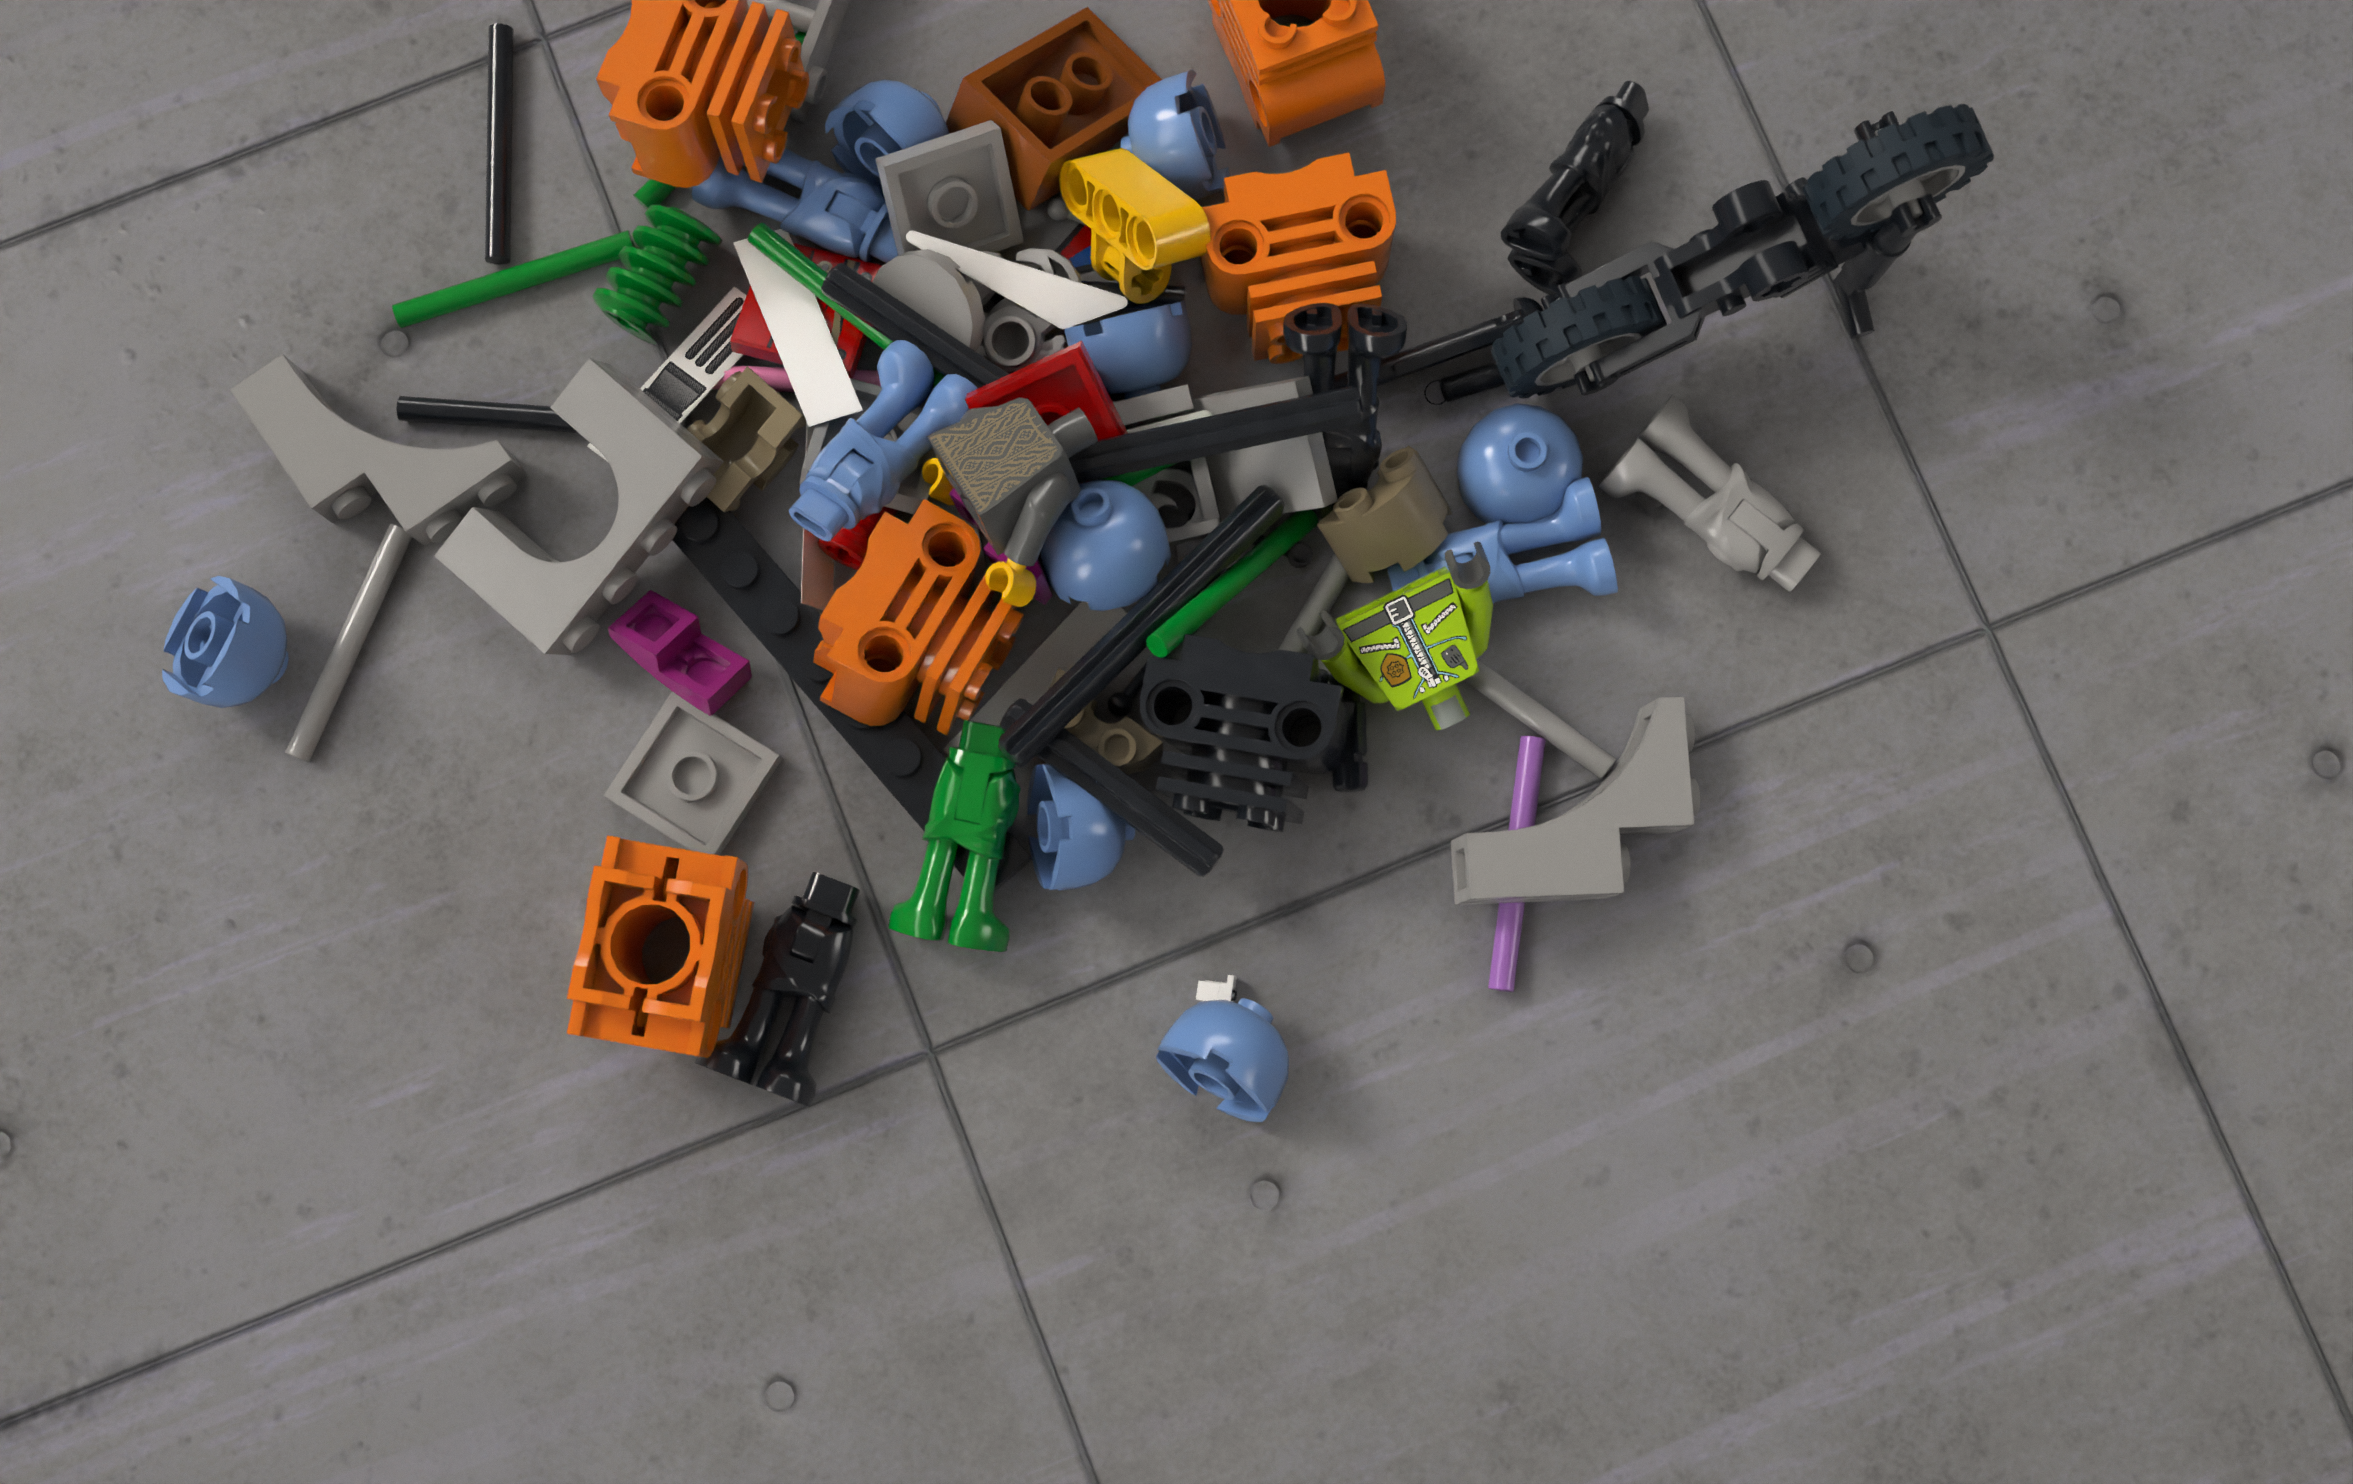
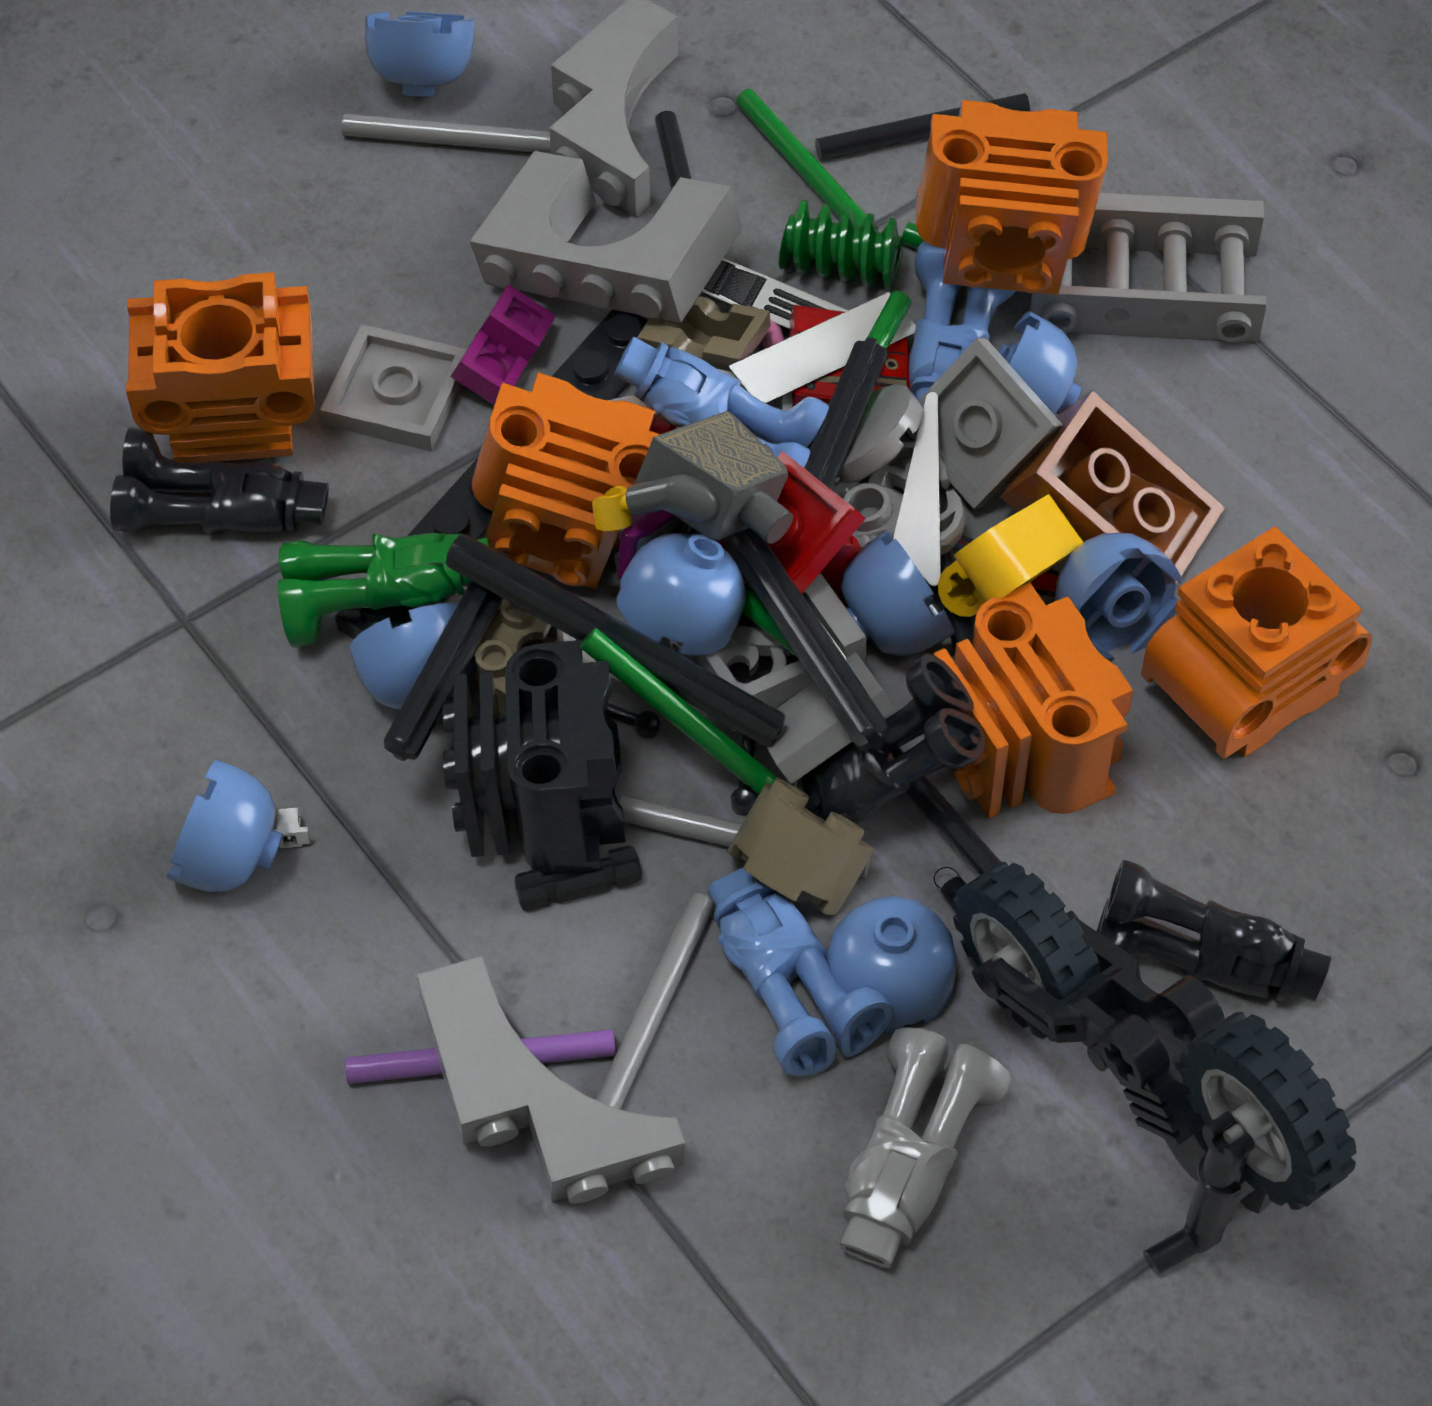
camera: 70 degrees right, 25 degrees down
torso [1297,542,1493,731] -> none

